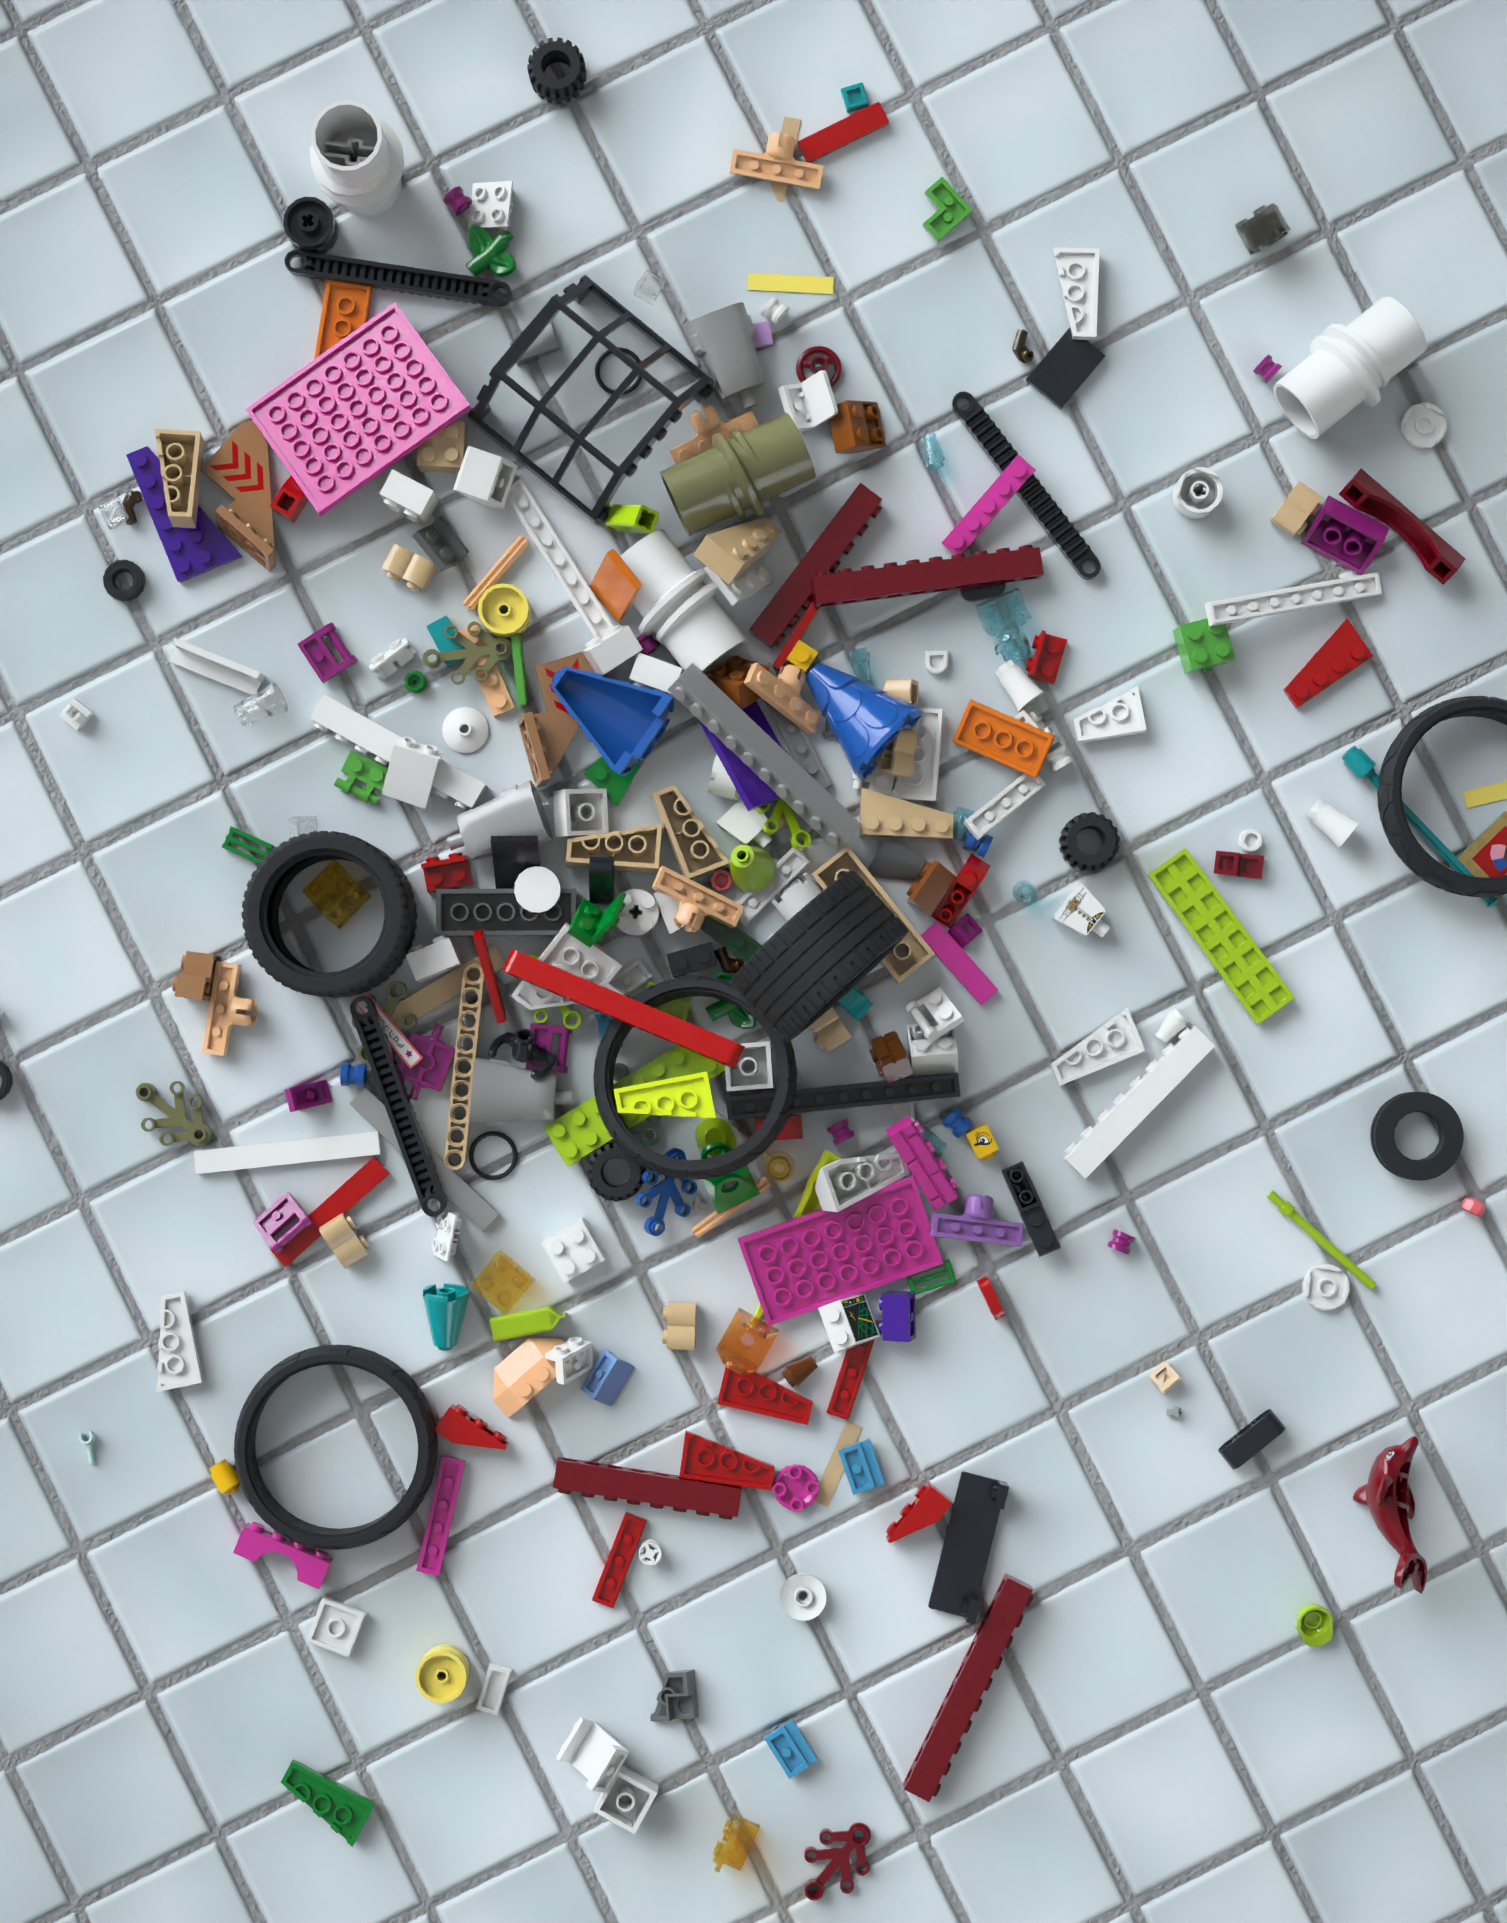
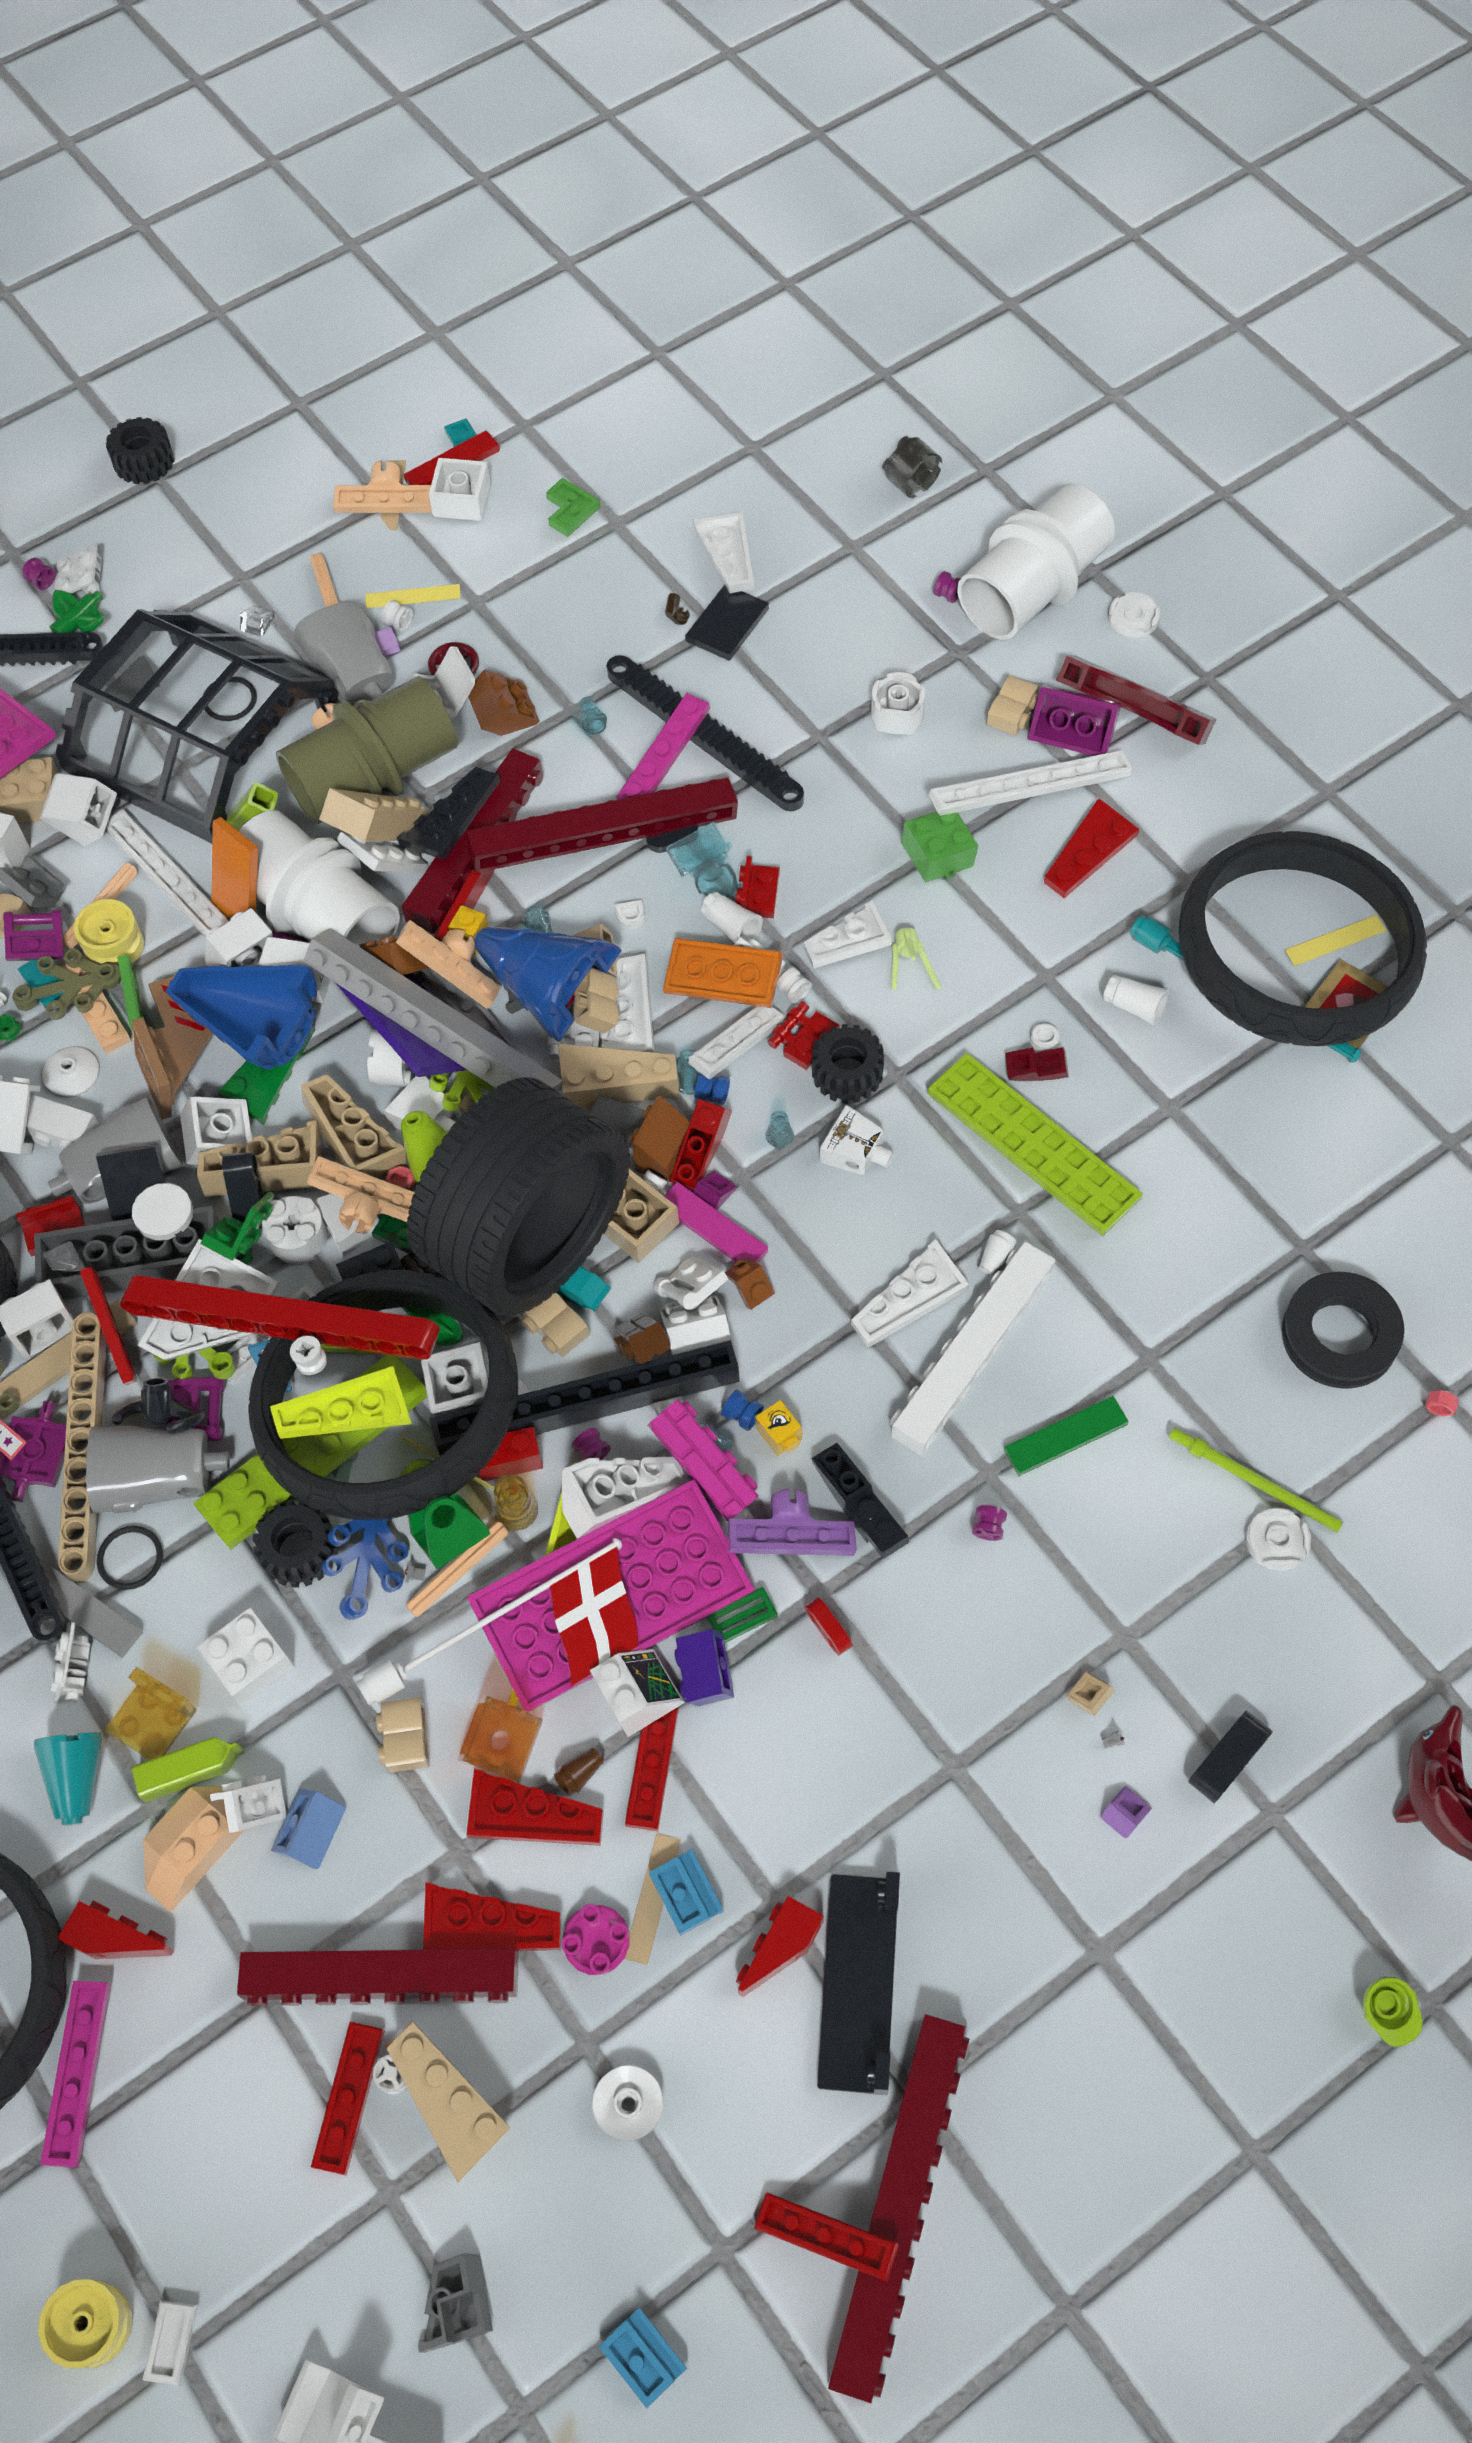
camera: 10 degrees left, 25 degrees down
none -> magenta plate [3,910,64,961]
none -> clear slope [43,1241,85,1271]
none -> white wheel [290,1336,327,1375]
none -> light nougat axle [310,553,339,607]
none -> flag [356,1538,638,1705]
none -> tan wedge [385,2020,510,2183]
none -> black wing [396,767,501,861]
none -> white brick [429,458,491,521]
none -> white plate [638,1170,667,1195]
none -> dark orange bracket [725,1257,775,1310]
none -> red tile [754,2192,899,2282]
none -> red plate [767,1001,840,1070]
none -> yellowish green plant [891,928,941,990]
none -> green tile [1004,1396,1129,1477]
none -> medium lavender slope [1101,1786,1152,1838]

